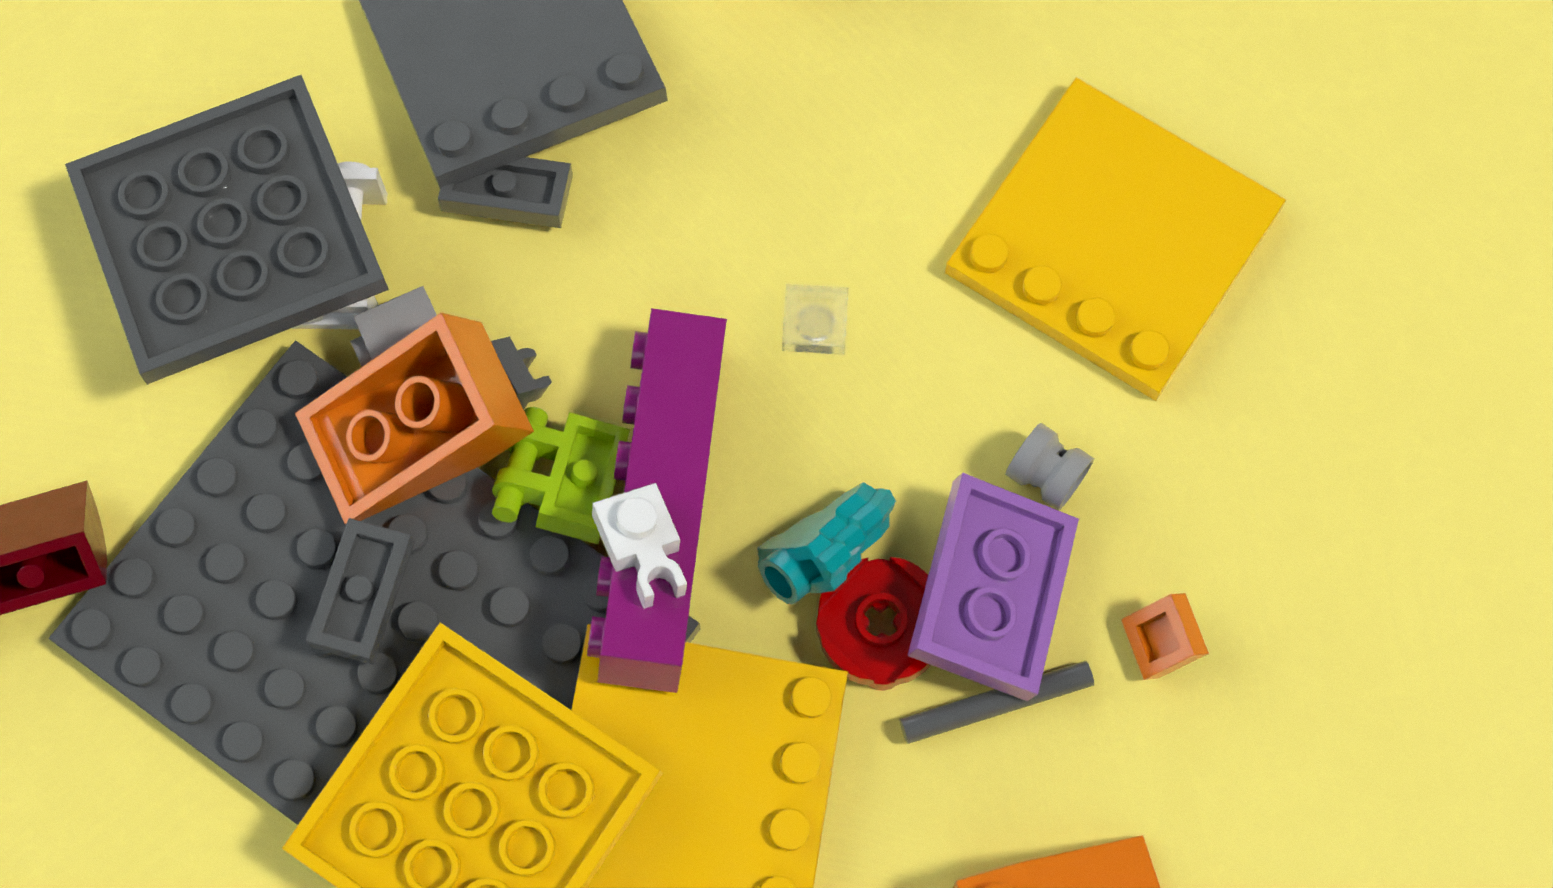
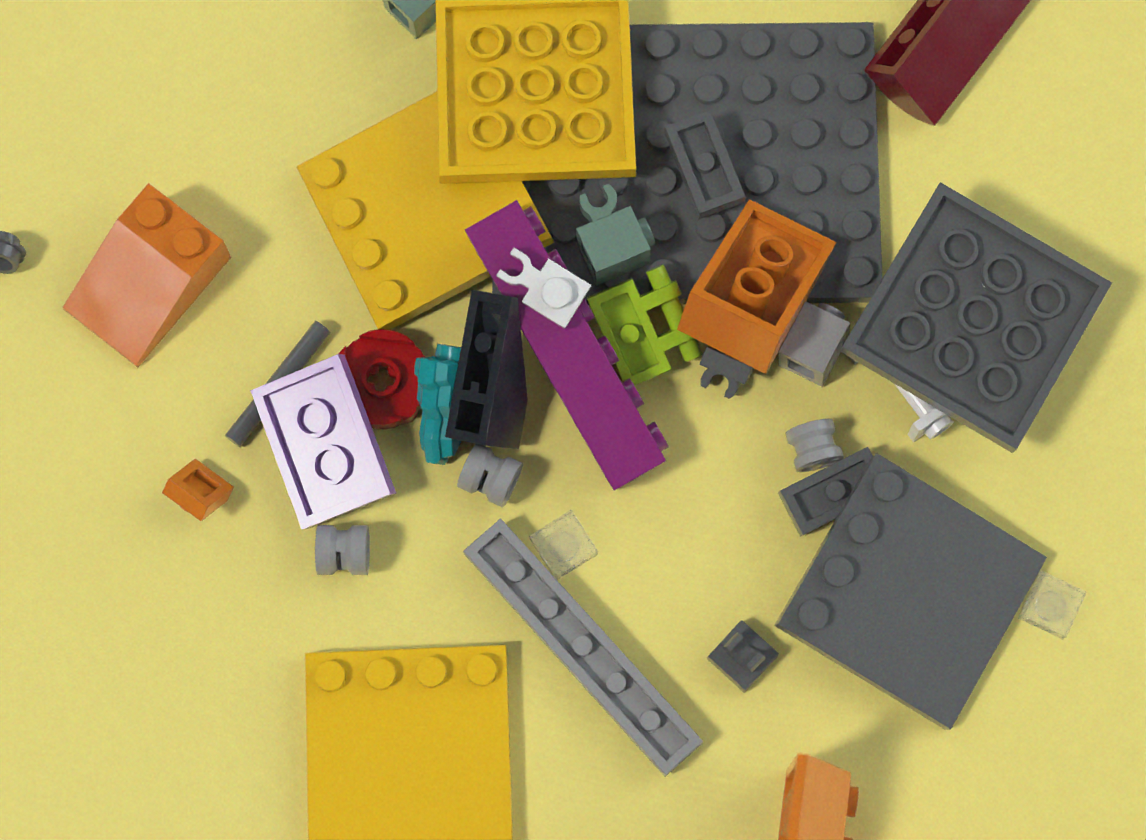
camera: 145 degrees right, 5 degrees up
none -> black slope [445,290,528,449]
none -> light grey wheel [457,444,523,508]
none -> light grey plate [463,518,703,777]
none -> sand green brick [576,184,655,286]
none -> dark grey tile [707,620,779,693]
none -> light grey wheel [786,419,844,472]

